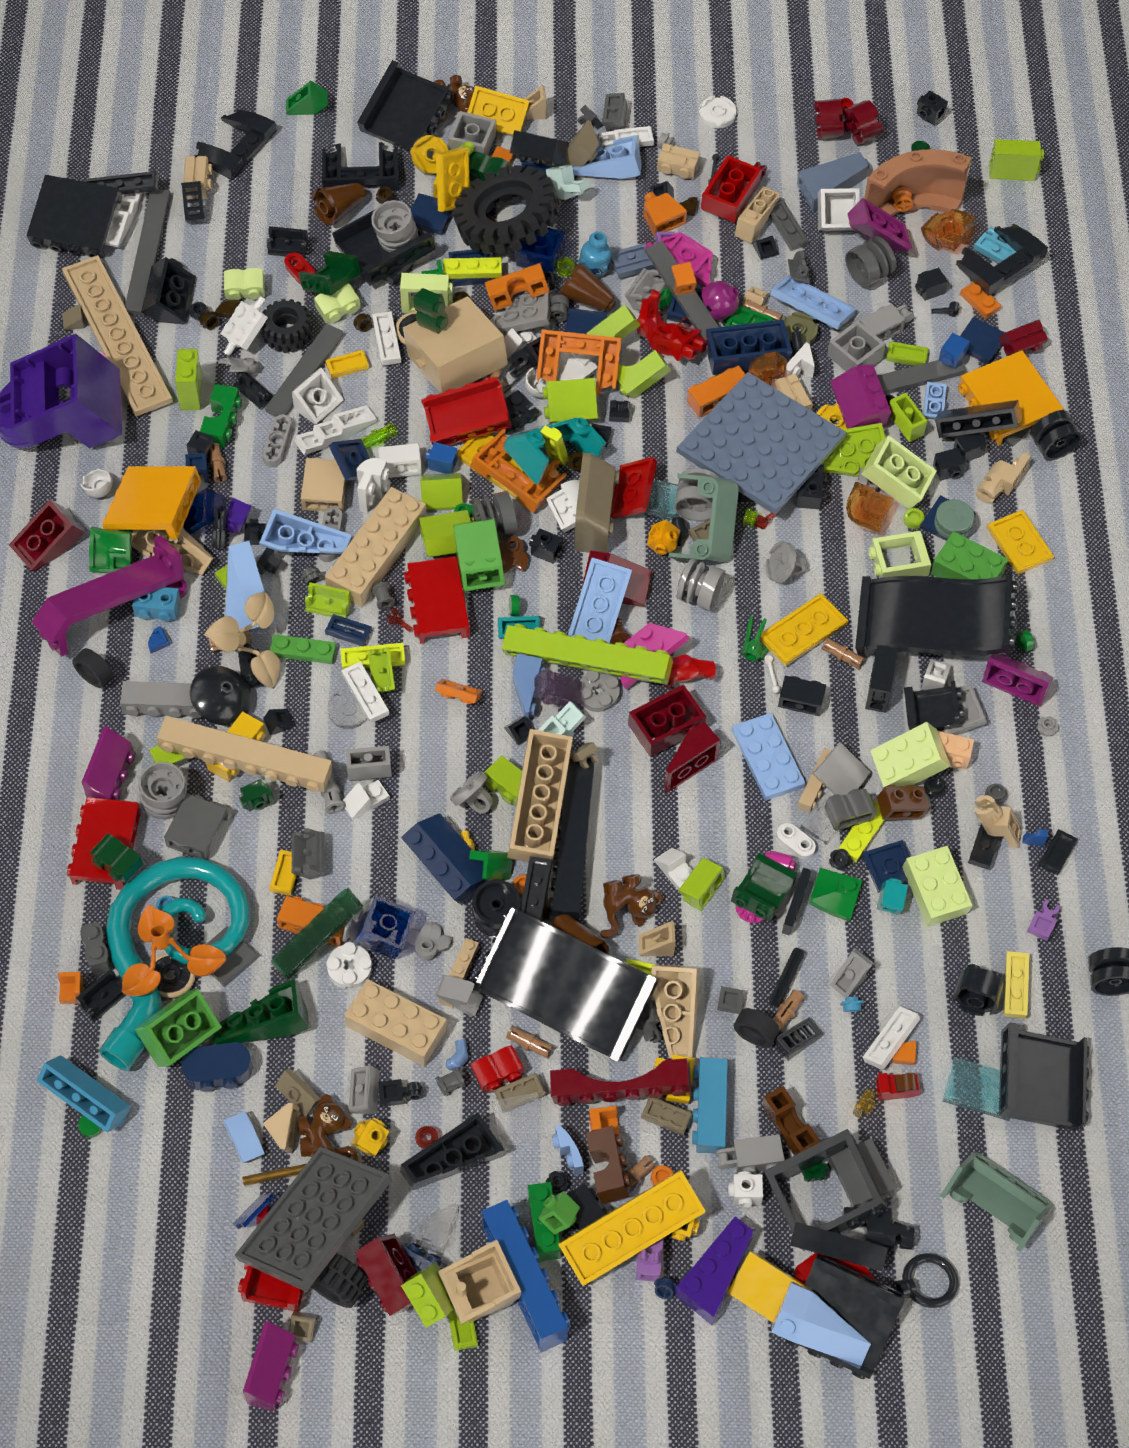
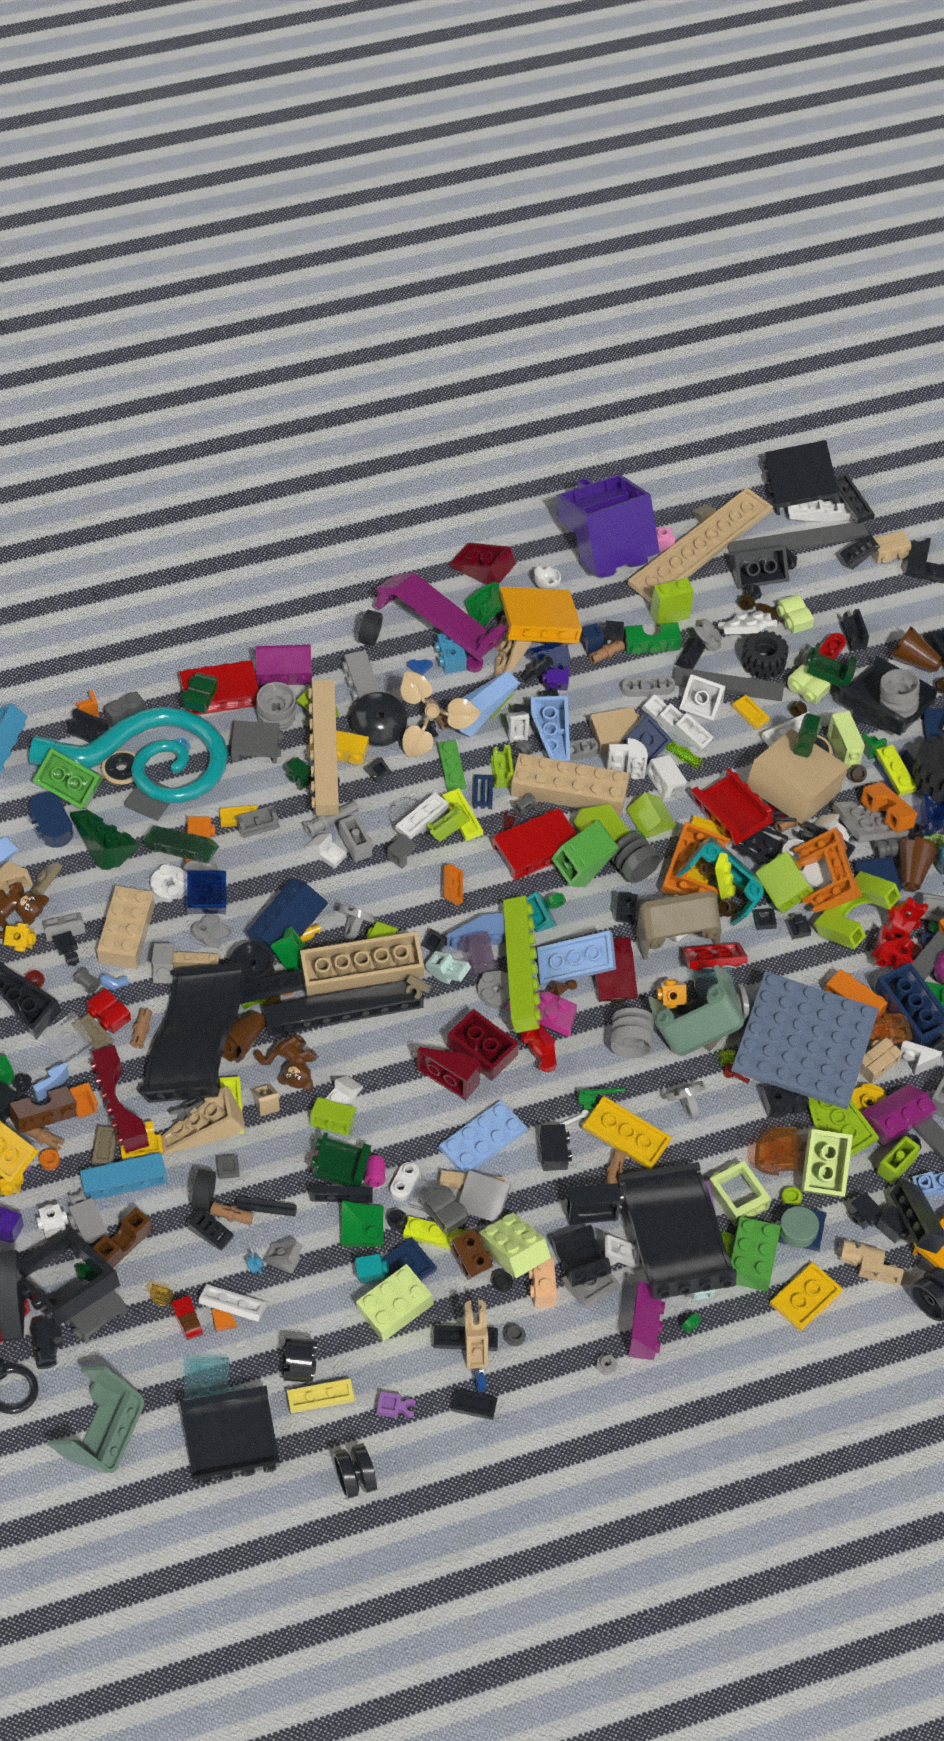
camera: 70 degrees right, 5 degrees down
orange plant [122,905,227,996] -> none
blue brick [426,442,458,474] -> none
reddish brown plate [499,536,528,574] -> none
none -> dark grey panel [387,834,416,869]
none -> white slope [506,711,529,743]

